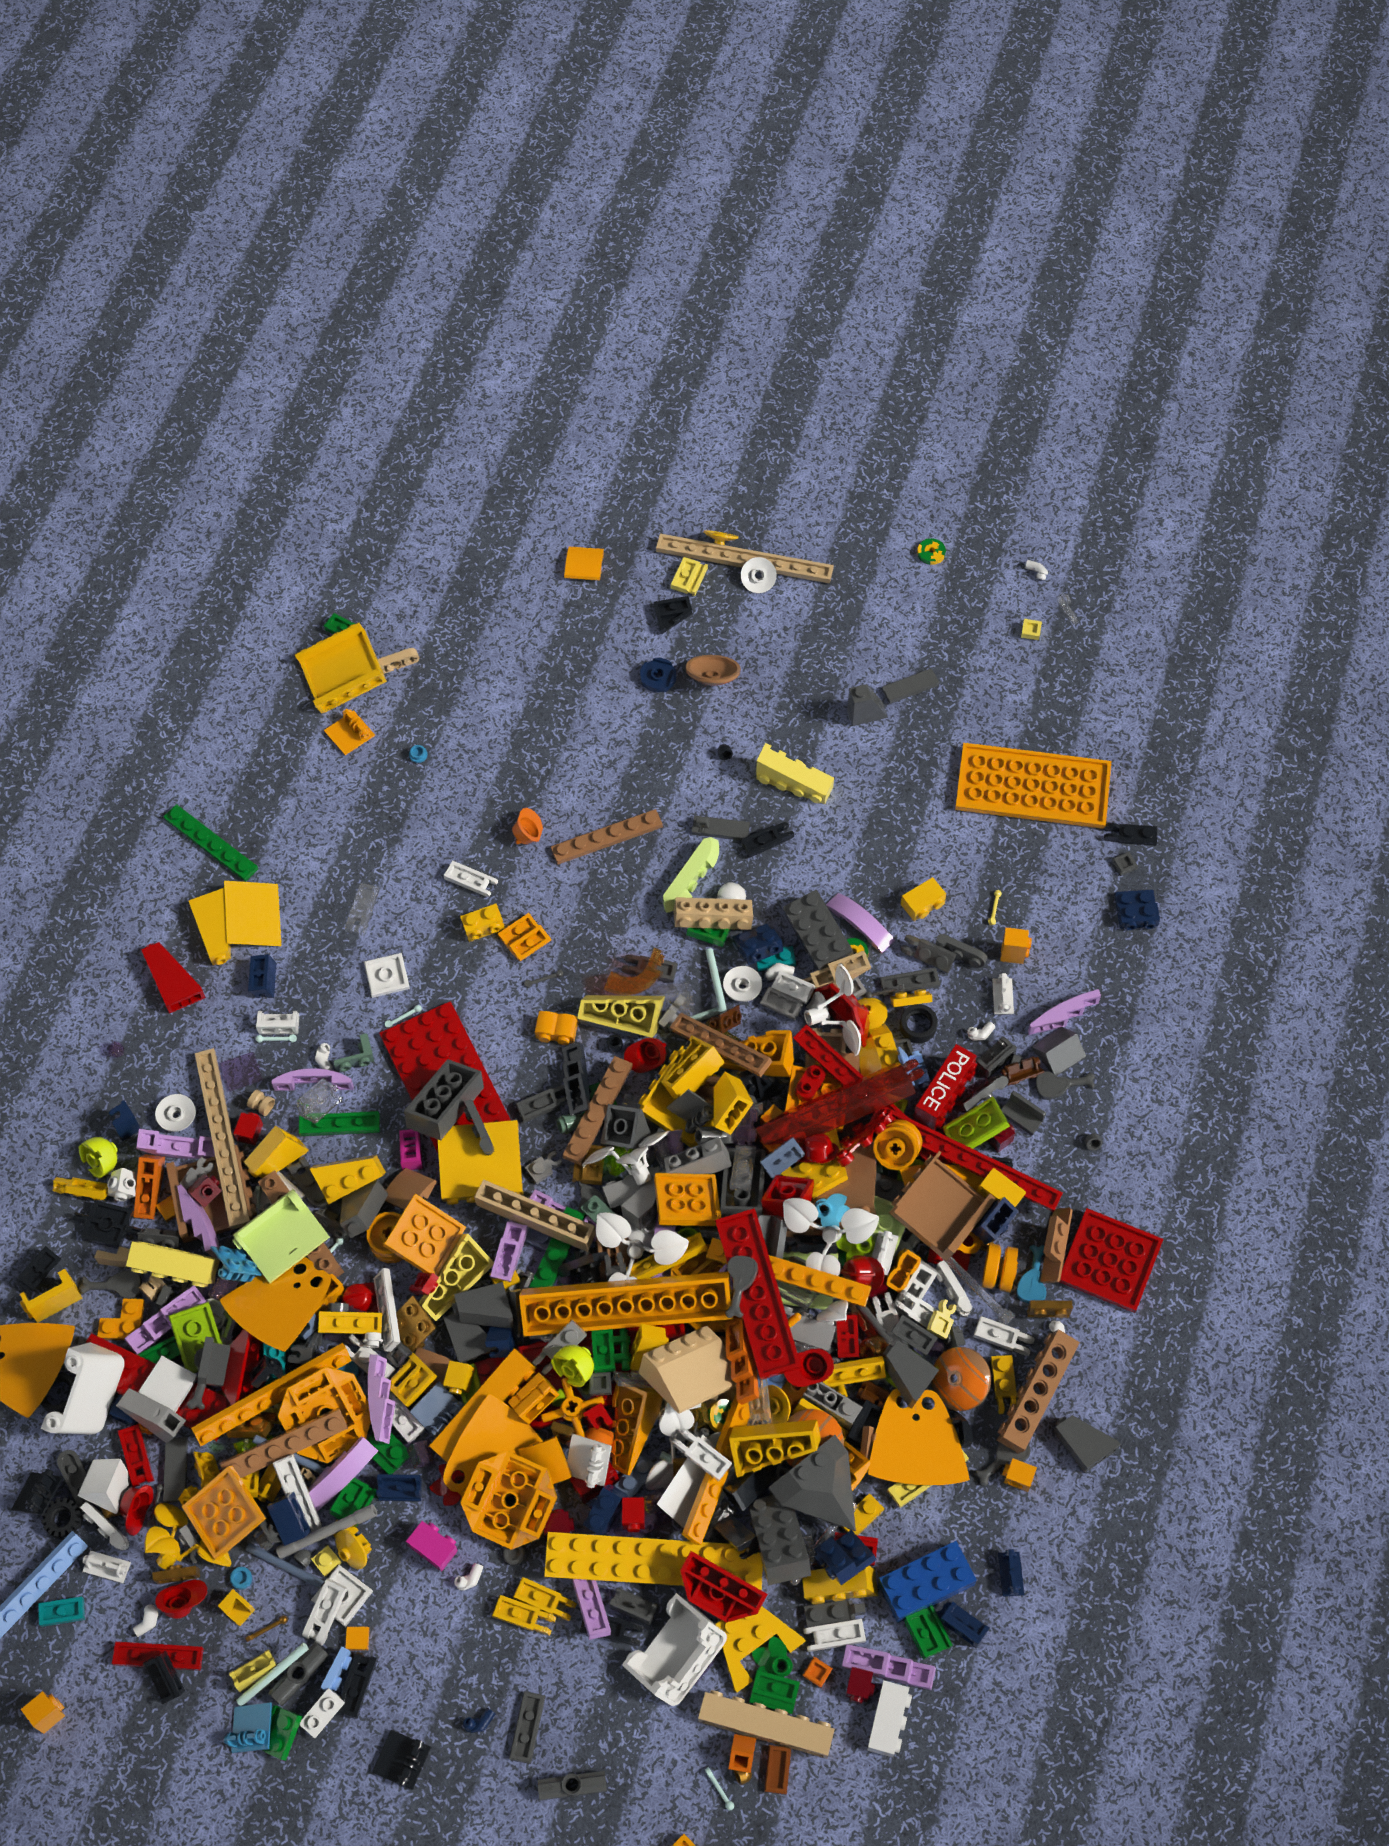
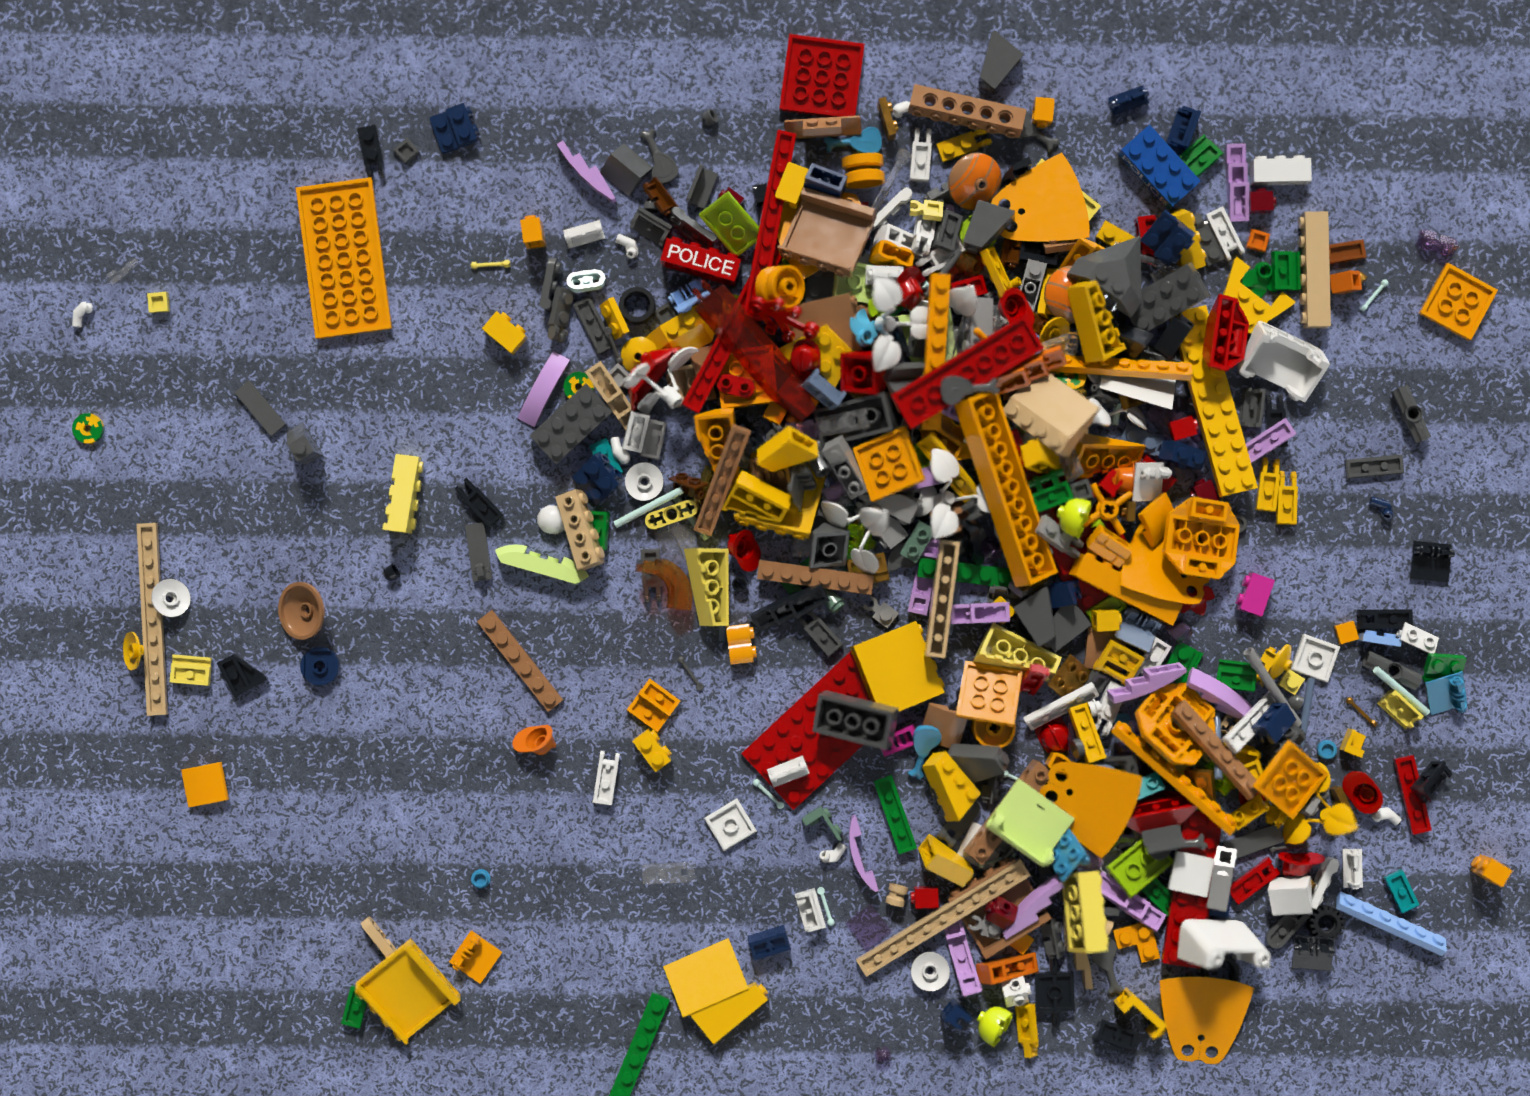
camera: 110 degrees left, 25 degrees up
red slope [141,942,206,1014] -> none
black bracket [249,1355,283,1389] -> none
clear hinge [297,1078,342,1124] -> none
white plate [302,1579,348,1646] -> none
dark blue hinge [376,1474,422,1502] -> none
white arm [454,1563,483,1590] -> none
dark grey hinge [463,1099,495,1156] -> none
light grey plate [658,994,686,1027] -> none
white hinge [672,1428,732,1482] -> none
none -> light aqua plate [567,270,605,293]
none -> light yellow beam [645,499,699,529]
none -> white hinge [767,755,810,787]
none -> dark azure piece [908,725,942,780]

